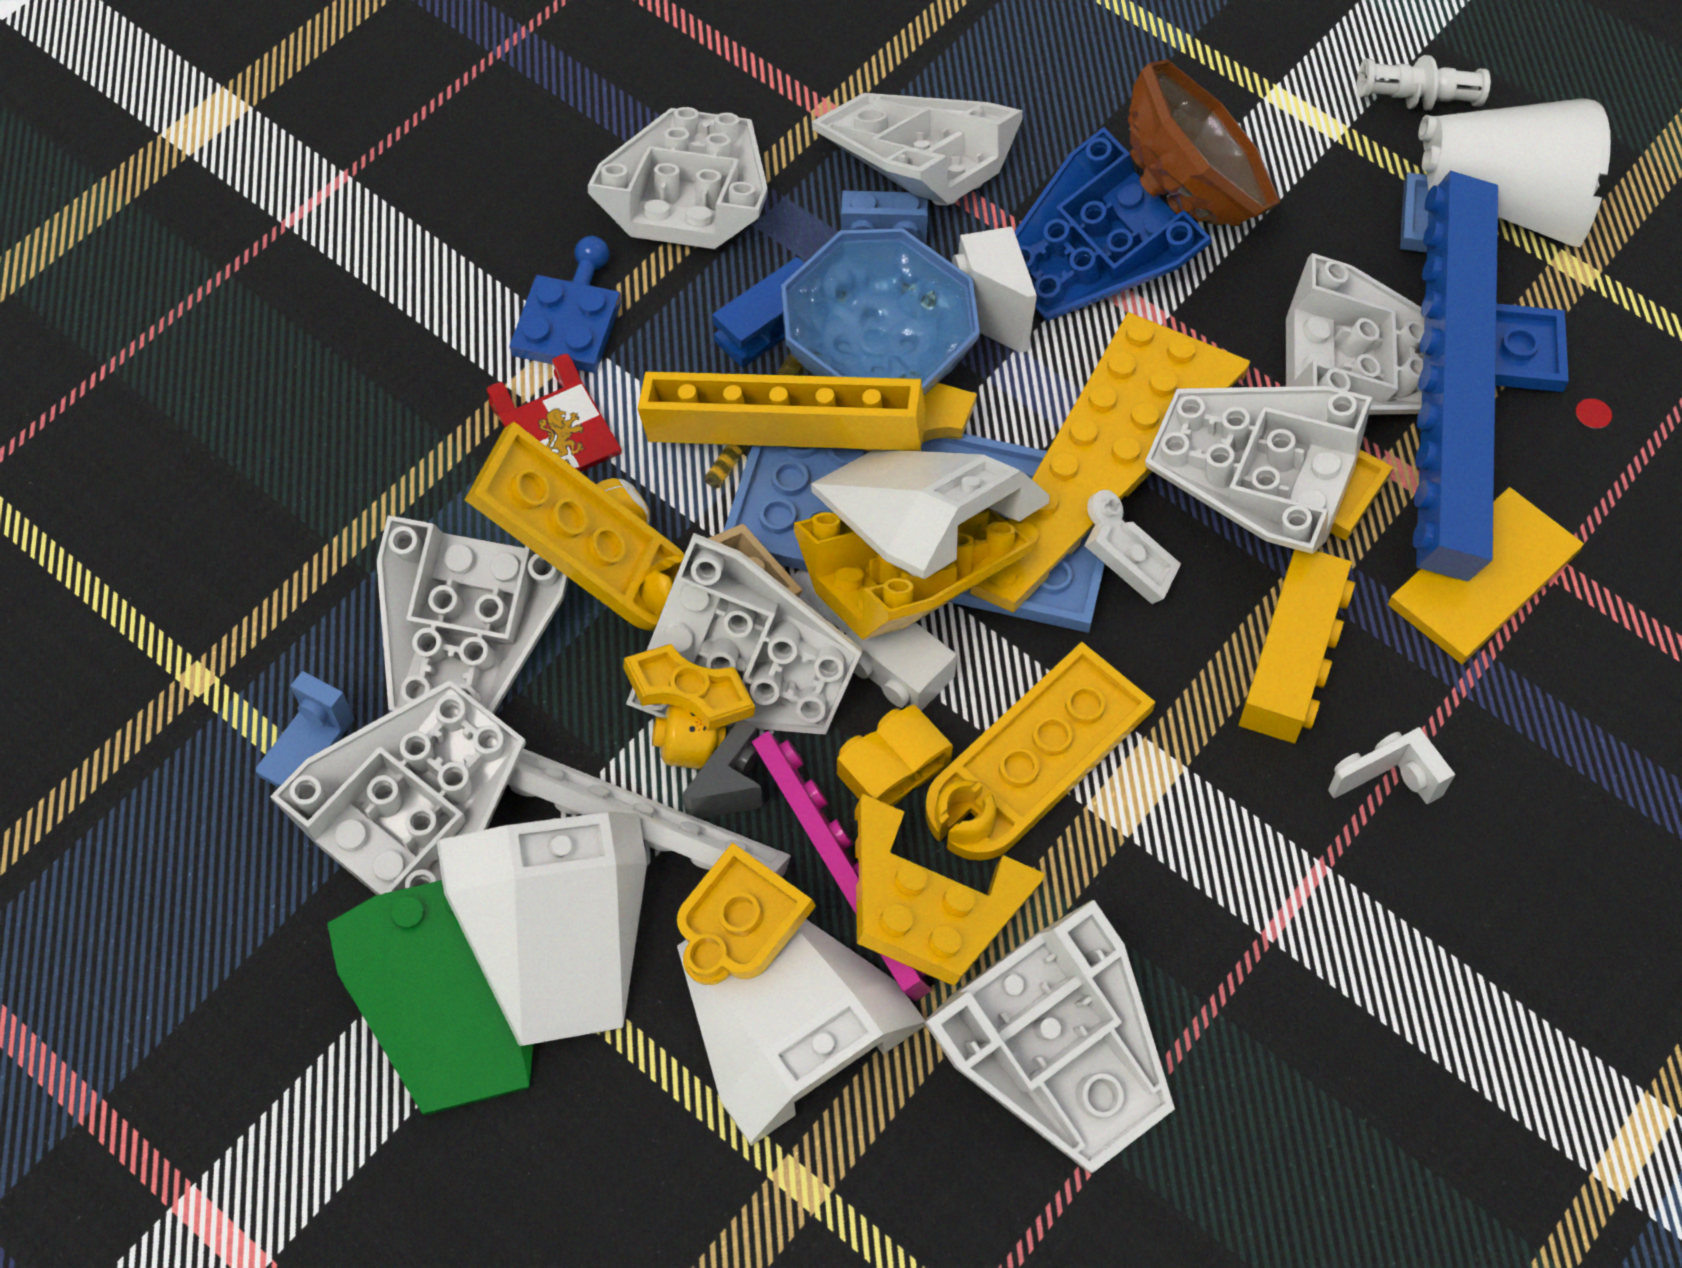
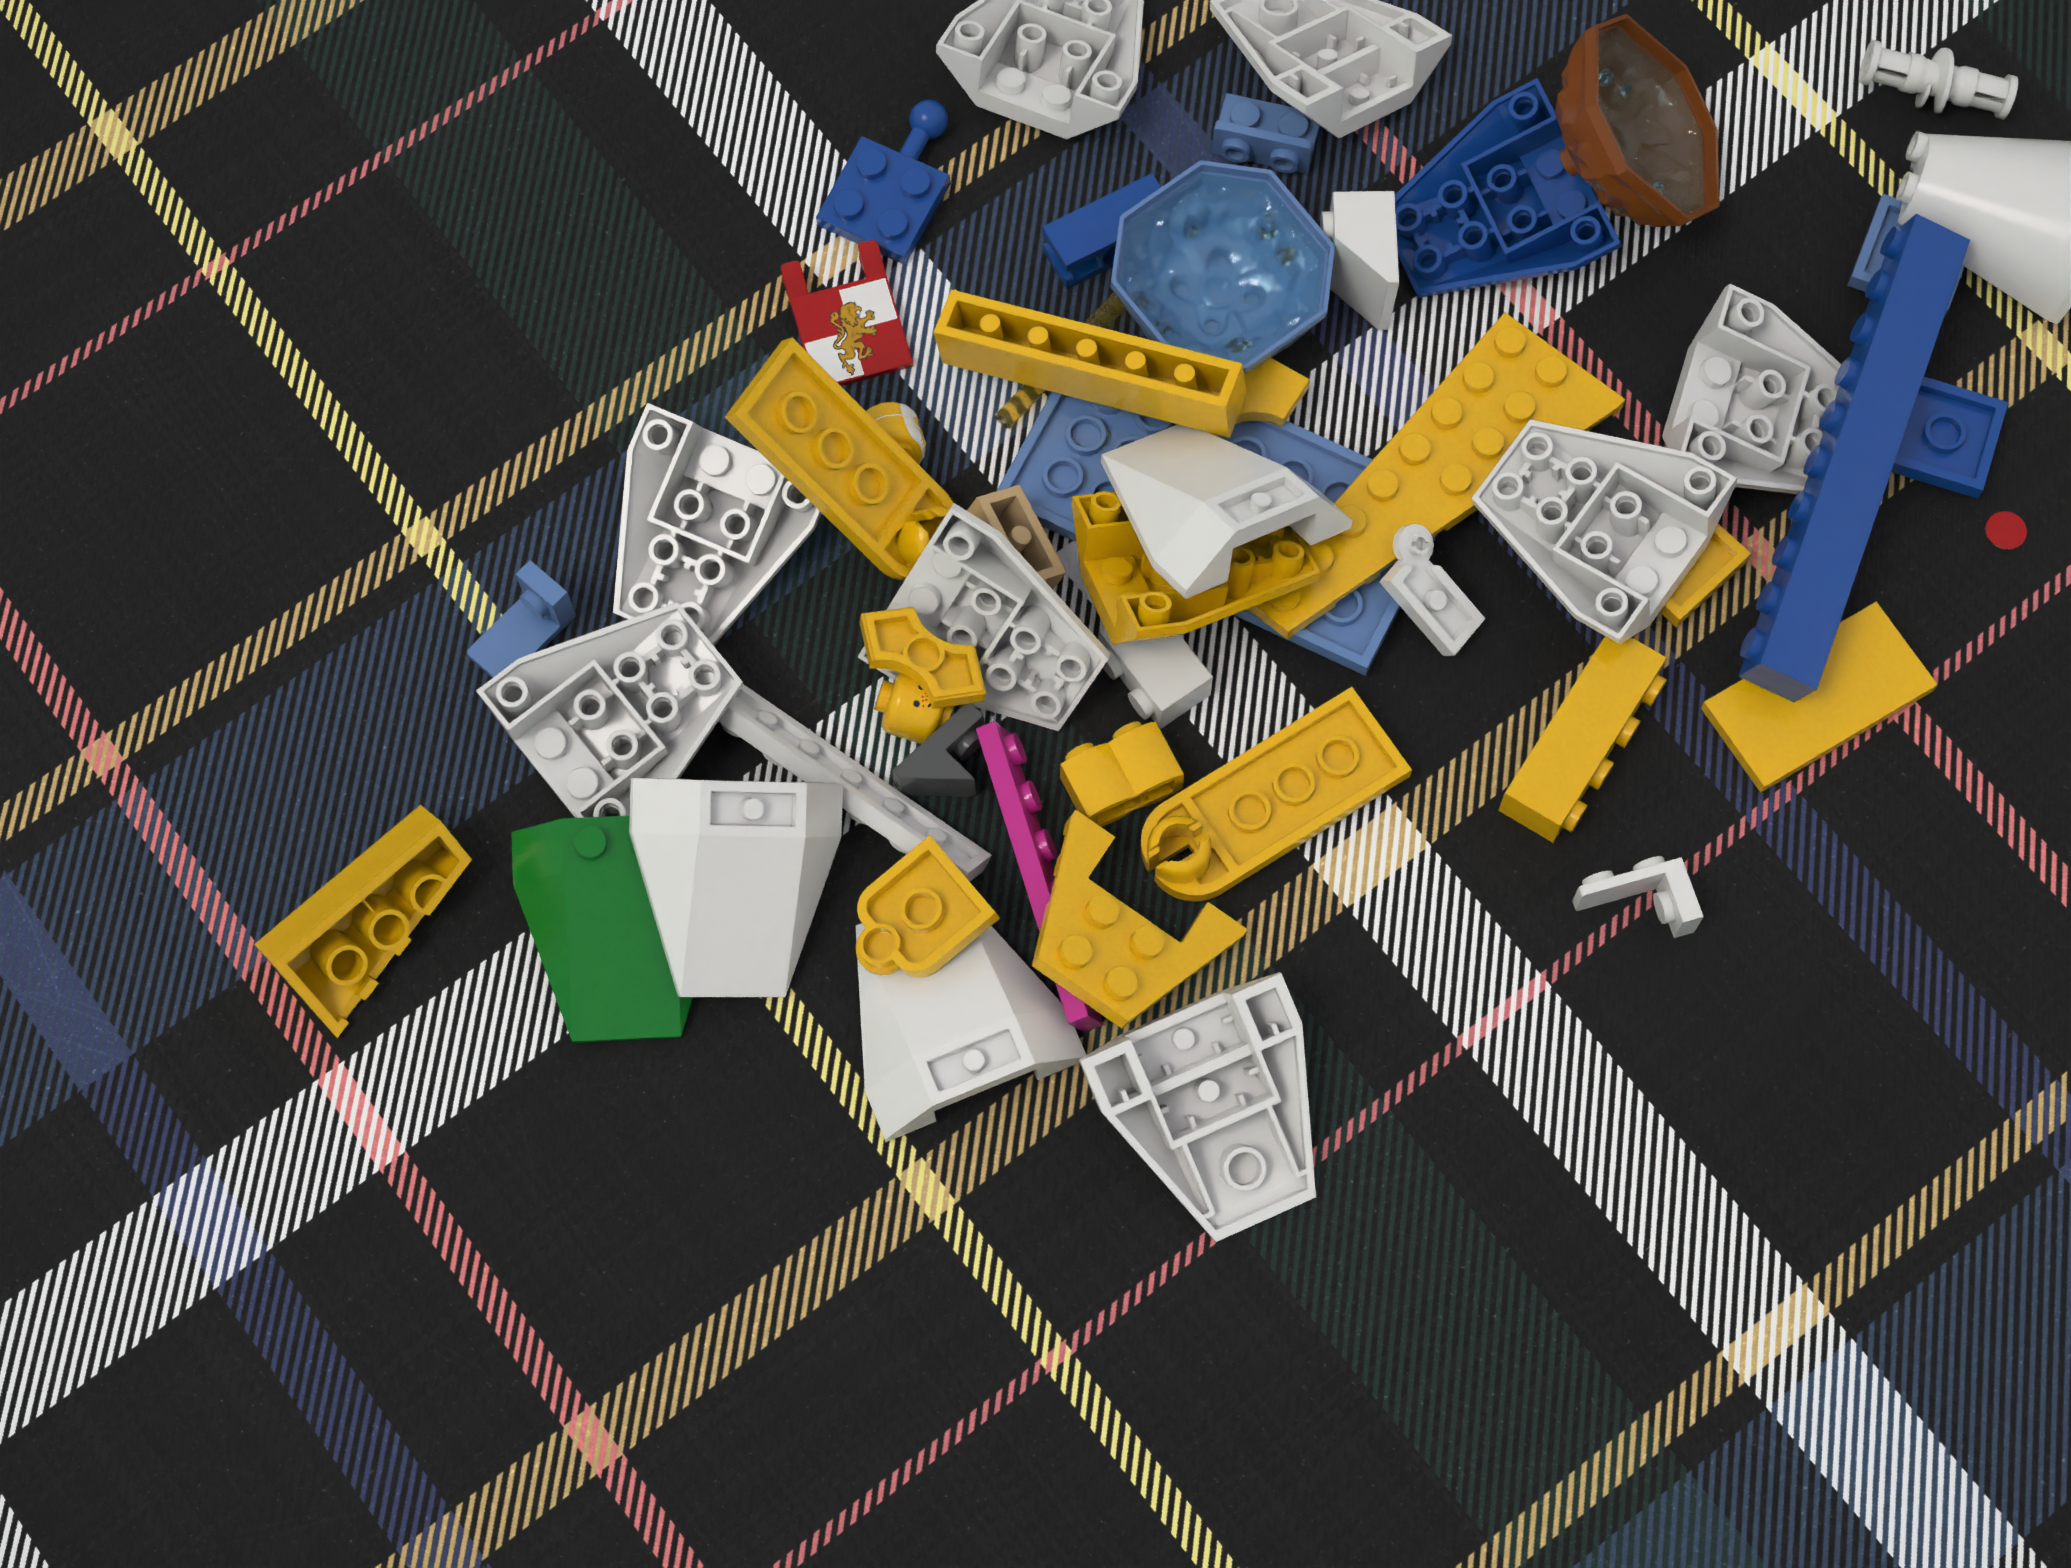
camera: 15 degrees right, 10 degrees up
none -> yellow wedge [254,805,472,1038]

